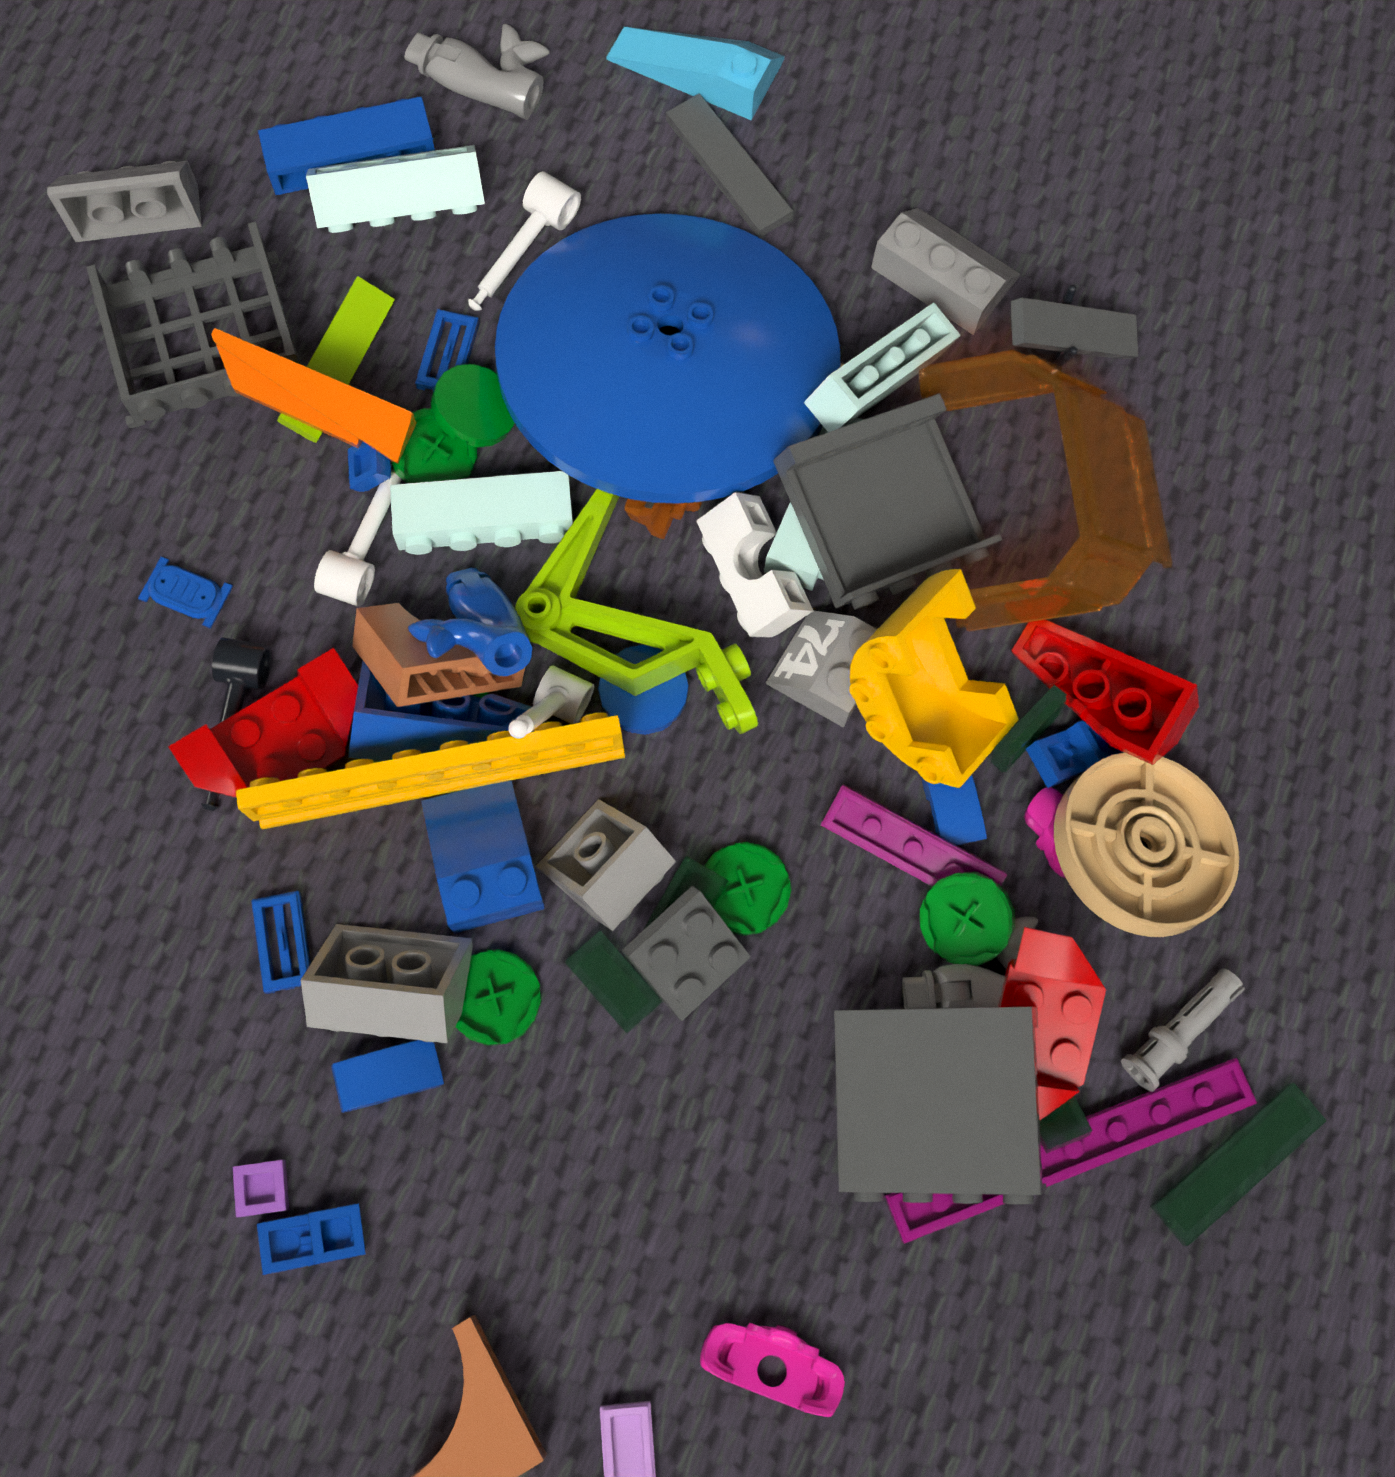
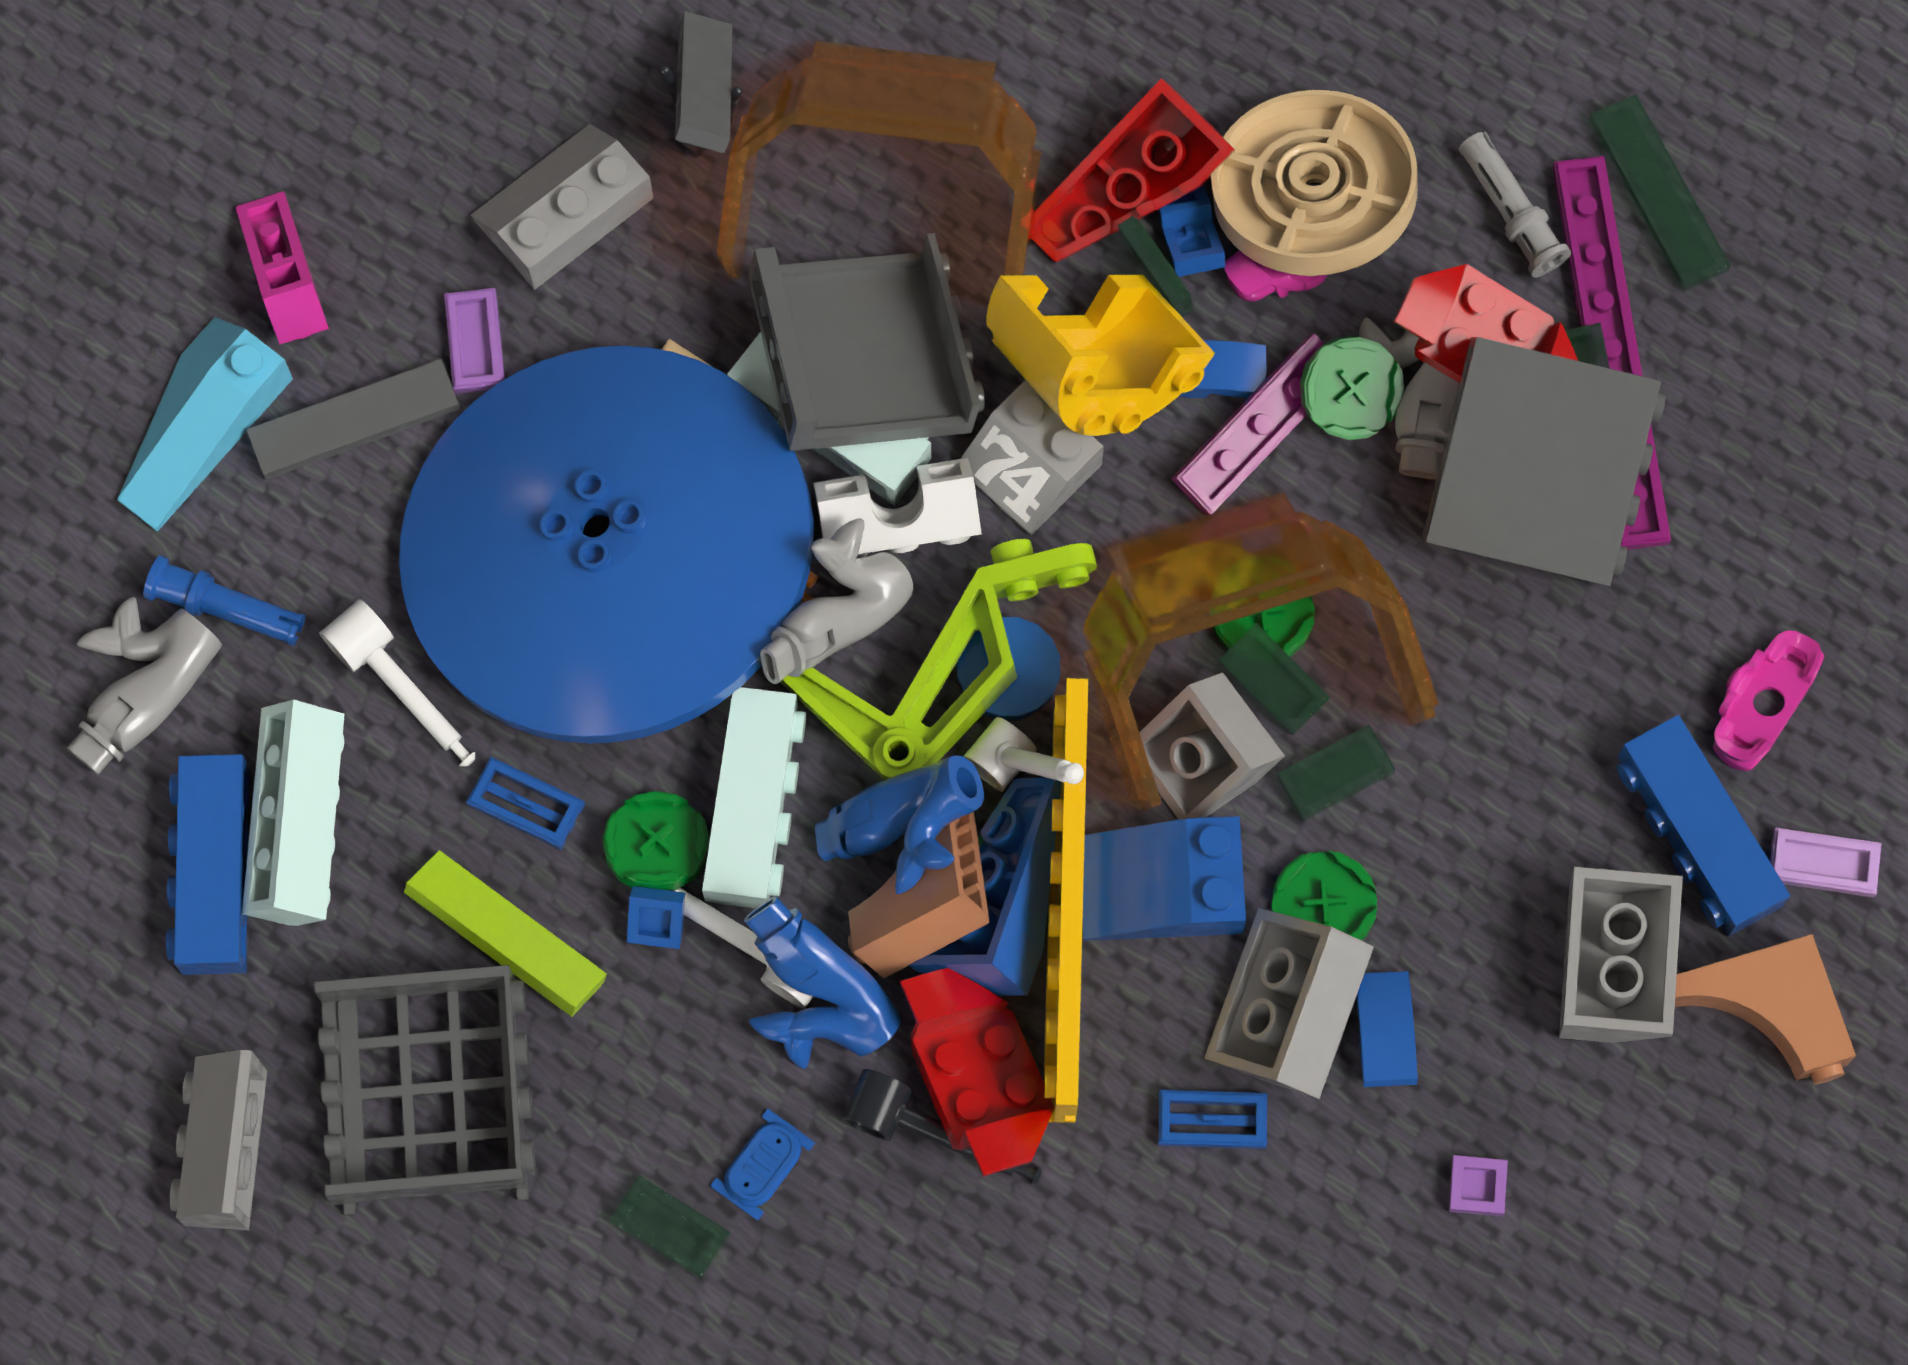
camera: 70 degrees left, 0 degrees up
orange wedge [211,328,416,464] -> none
blue slope [257,1203,366,1275] -> none
green tile [431,364,515,448] -> none
dark grey plate [621,886,751,1021] -> none
light aqua brick [804,302,961,432] -> none
none -> blue pin [143,555,305,646]
none -> dark pink slope [236,191,329,345]
none -> medium lavender tile [444,288,505,394]
none -> clear green tile [609,1175,731,1280]
none -> blue piece [744,896,901,1069]
none -> light grey piece [760,518,913,684]
none -> clear orange piece [1082,492,1438,812]
none -> light grey slope [1559,867,1683,1043]
none -> blue brick [1617,715,1791,937]

